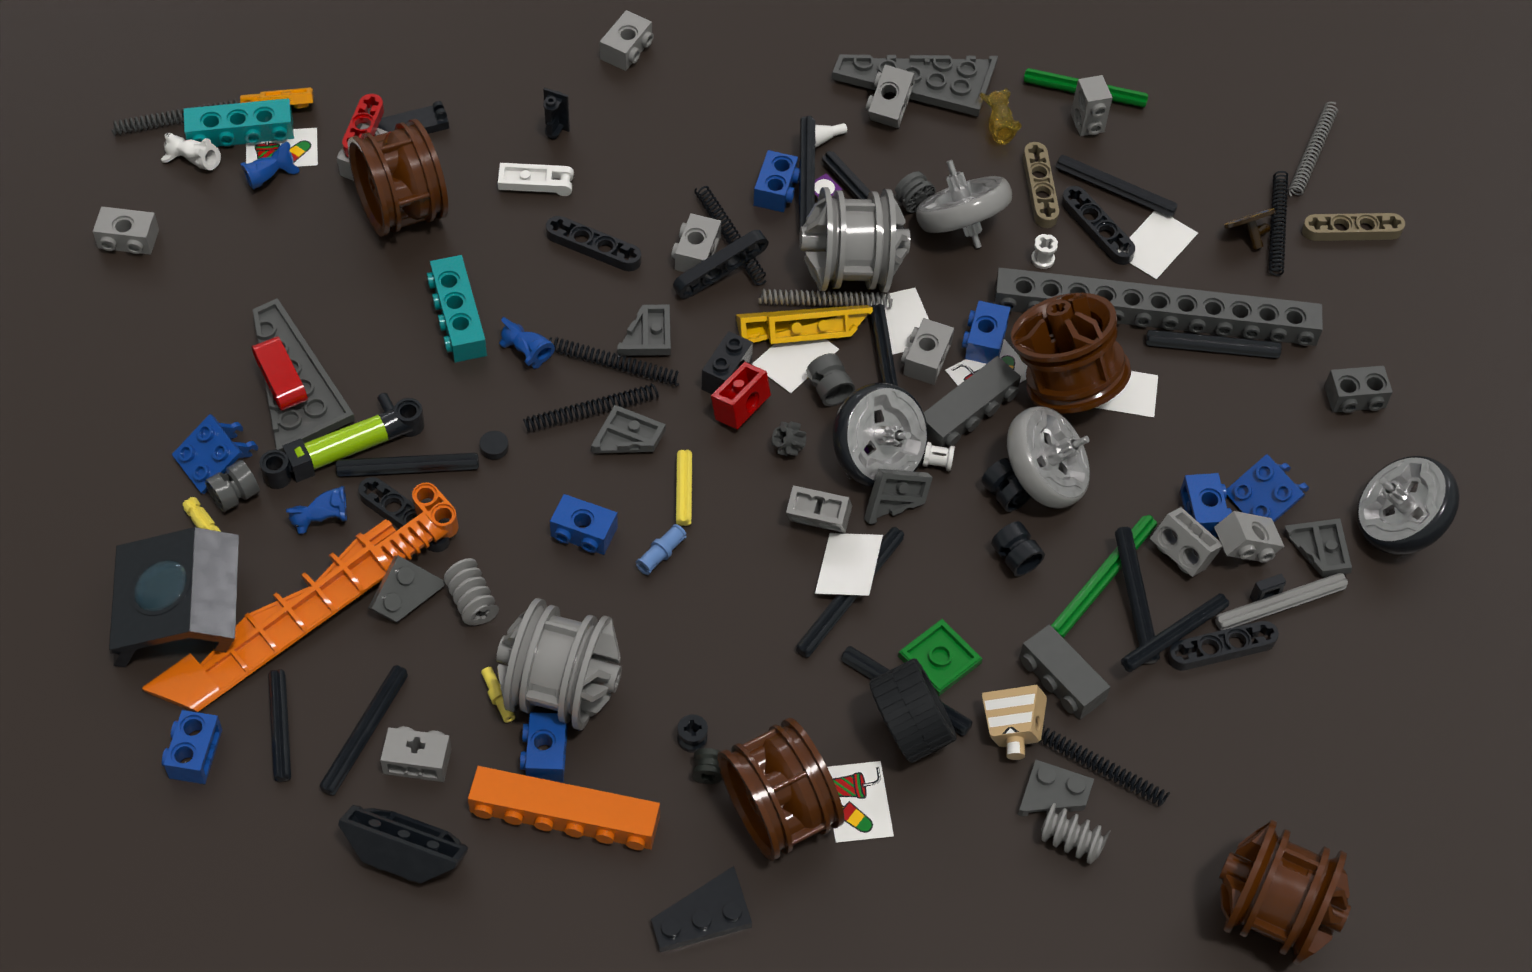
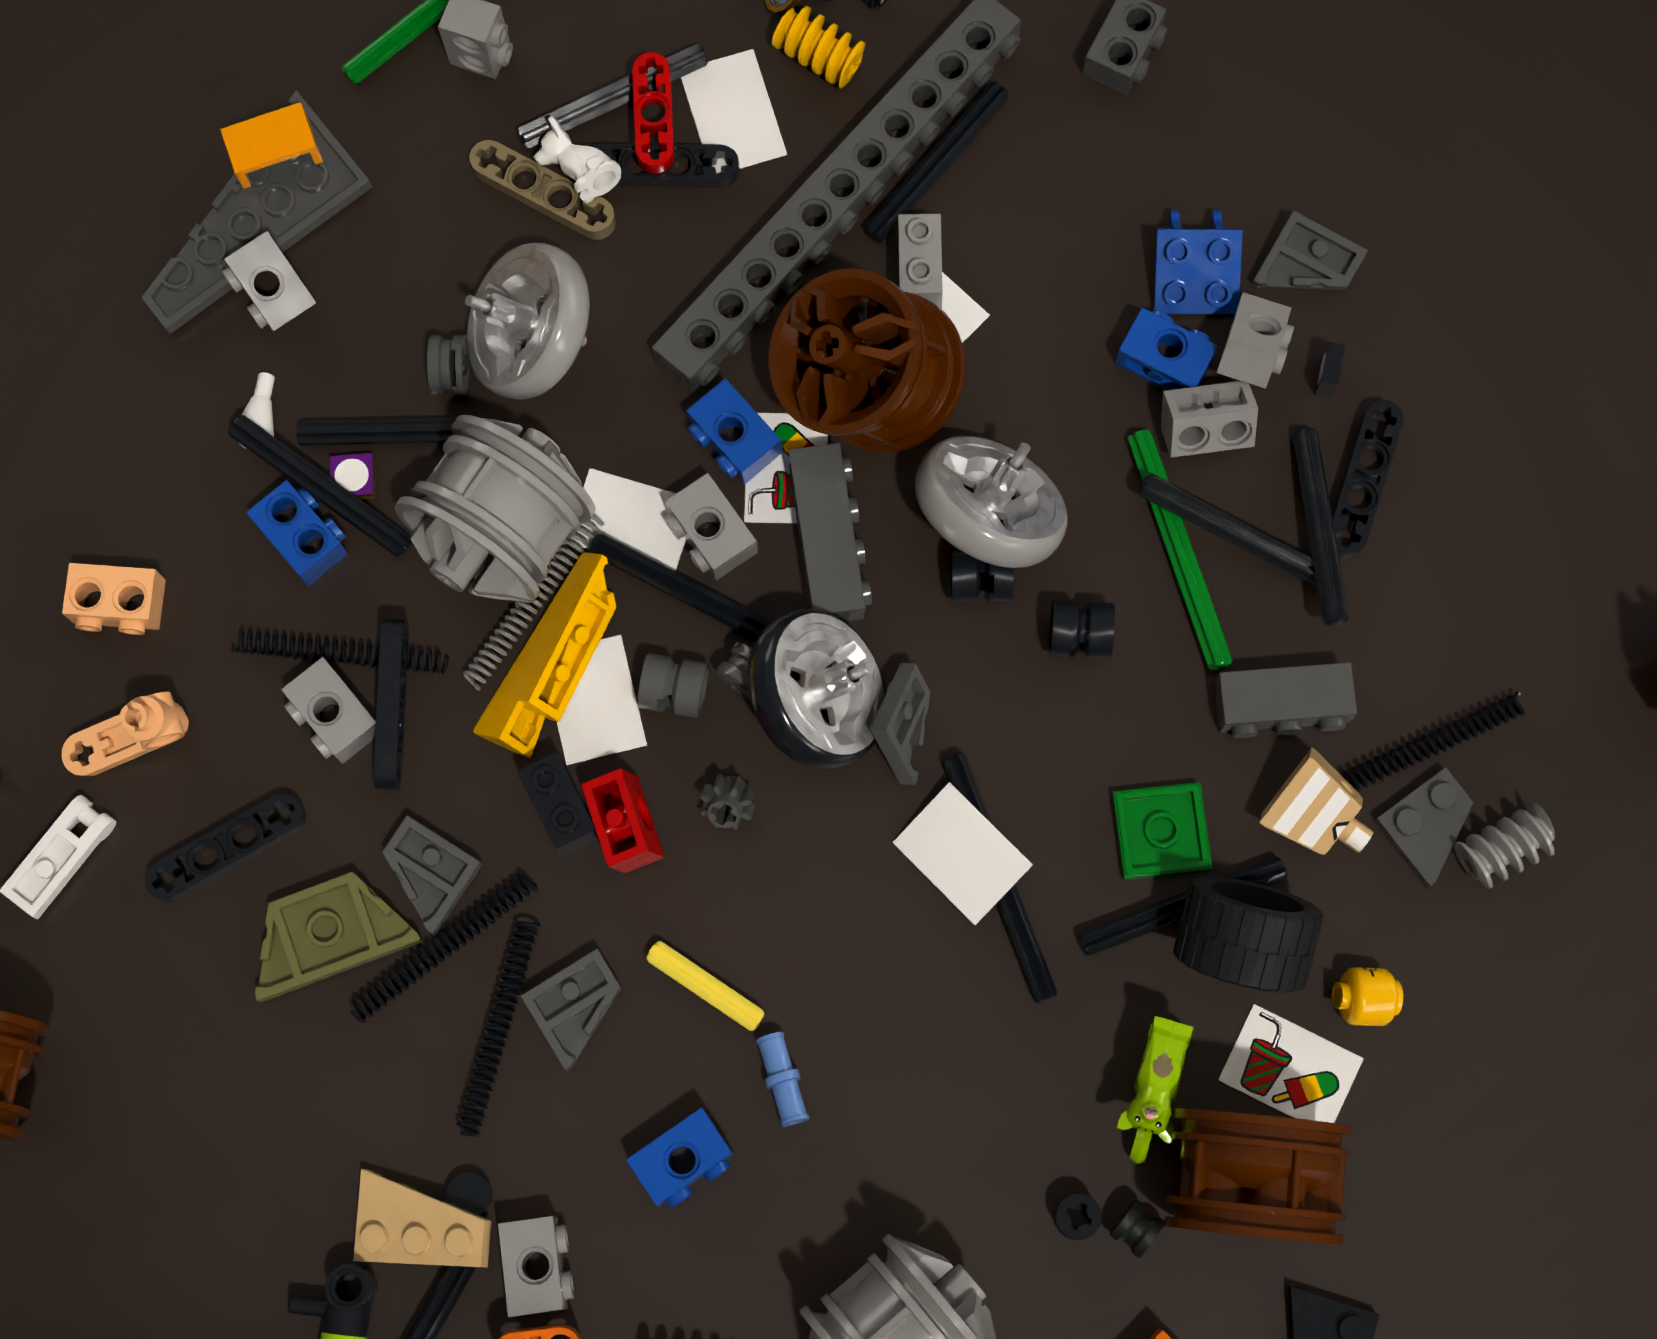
camera: 50 degrees left, 20 degrees up
teal brick [426,255,487,363] -> none
blue animal [499,317,555,368] -> none
light grey brick [786,485,852,533] -> none
white bush [923,442,955,471] -> none
clear yellow animal [979,88,1022,145] -> none
white bush [1031,234,1058,269] -> none
light grey axle [1215,573,1348,631] -> none
flat silver wheel [1357,456,1460,555] -> none
none -> light nougat piece [61,692,189,776]
none -> light nougat brick [62,563,166,635]
none -> light orange panel [220,102,323,189]
none -> olive wing [255,872,423,1003]
none -> tan wing [353,1169,491,1268]
none -> light grey brick [498,1216,574,1317]
none -> white animal [533,116,621,203]
none -> red beam [632,52,675,174]
none -> yellow piece [772,6,866,89]
none -> light grey brick [898,214,943,309]
none -> lime animal [1117,1016,1193,1164]
none -> yellow head [1332,967,1403,1026]

